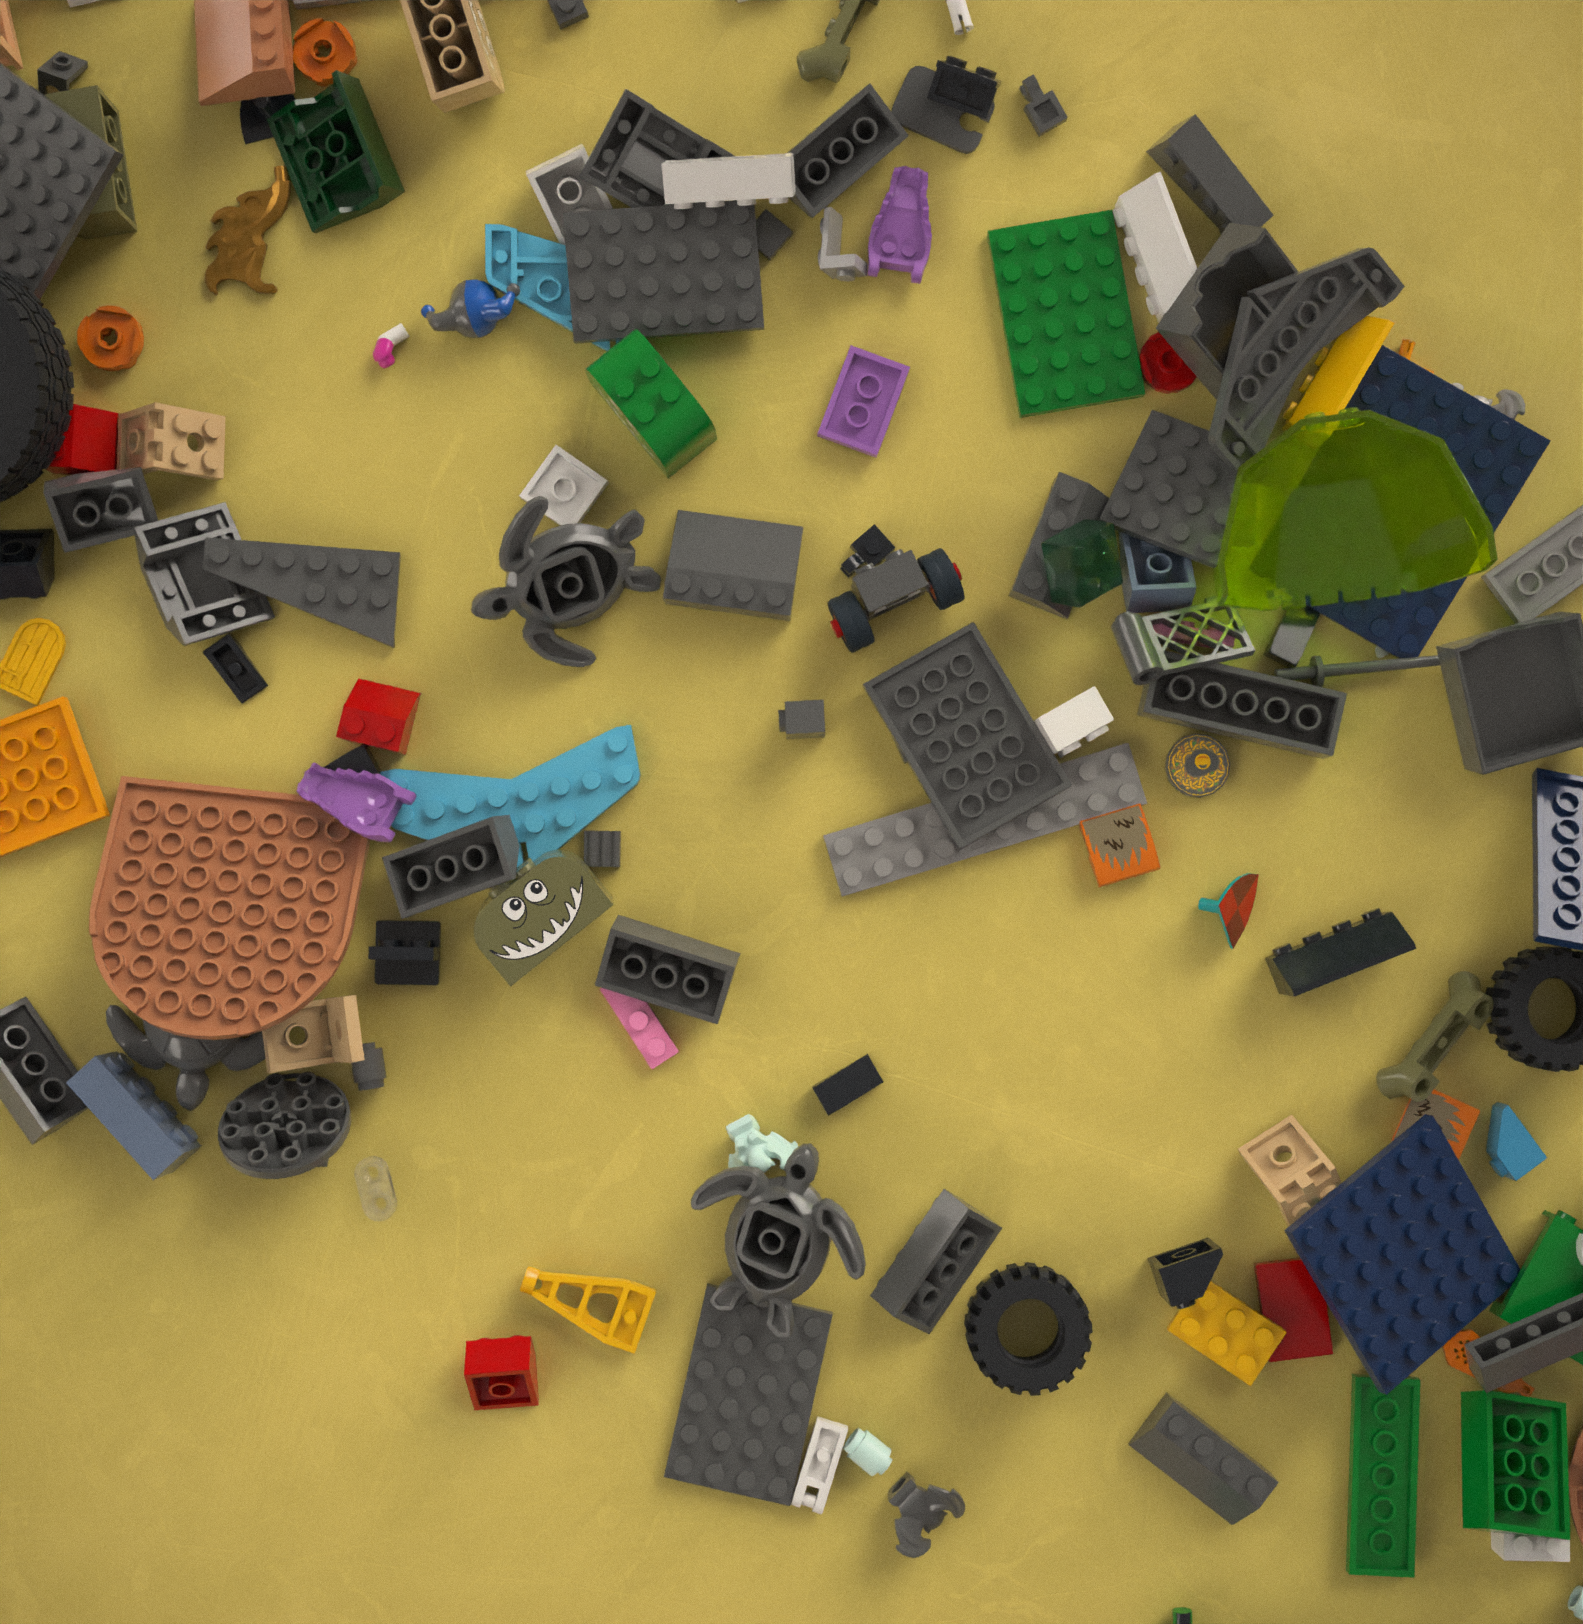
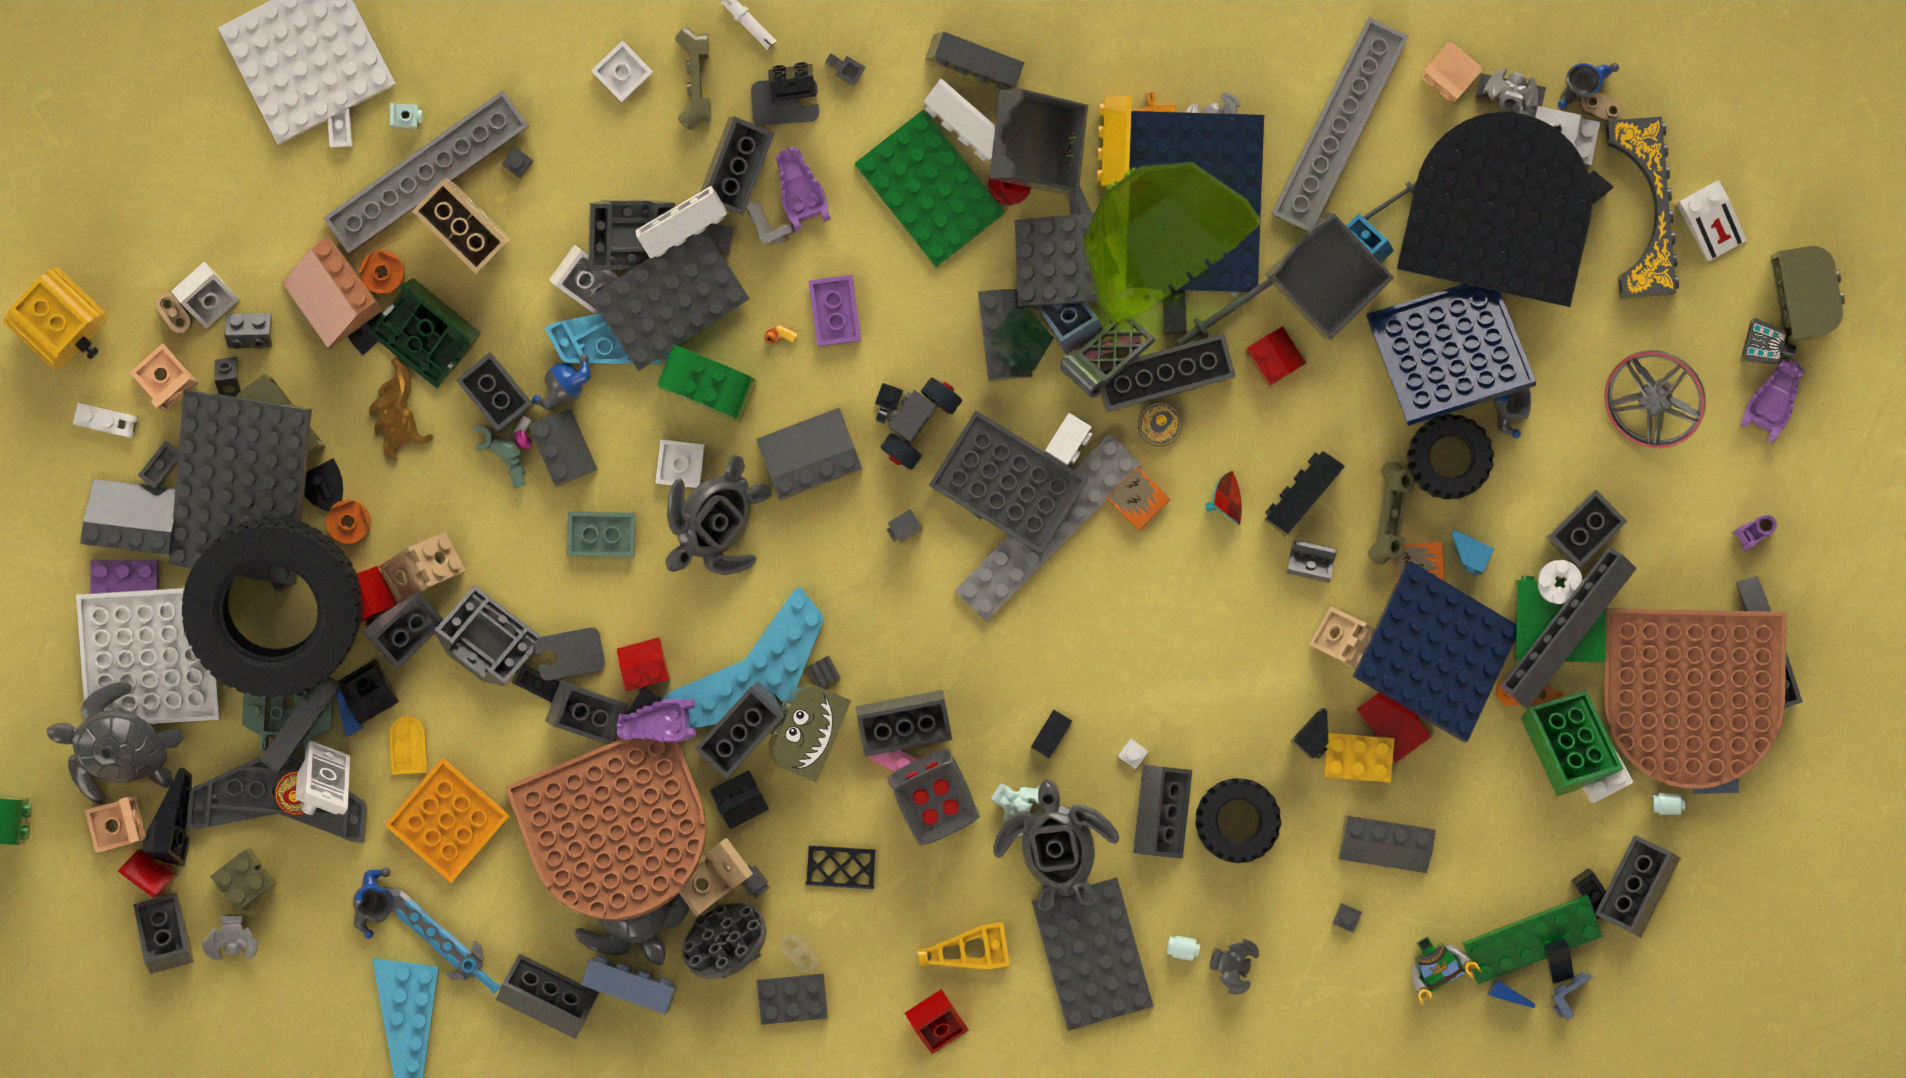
camera: 30 degrees left, 0 degrees up
dark grey wing [203,537,401,648] -> none
white plate [791,1416,848,1515] -> none
dark grey wing [1208,247,1405,482] -> none
green plate [1346,1374,1421,1578] -> none
none -> dark grey bracket [225,313,272,349]
none -> black shield [304,458,344,512]
none -> dark grey brick [456,352,535,433]
none -> sand green piece [472,425,526,489]
none -> dark grey slope [528,409,598,488]
none -> dark grey piece [534,628,605,681]
none -> dark grey slope [545,680,628,744]
none -> sand green plate [567,512,635,557]
none -> dark grey plate [757,973,828,1025]
none -> arm [764,325,798,344]
none -> black window [805,846,875,890]
none -> dark grey piece [888,749,980,846]
none -> white plate [1118,738,1149,769]
none -> red slope [1245,326,1306,387]
none -> dark grey bracket [1286,540,1337,583]
none -> dark grey plate [1332,903,1362,932]

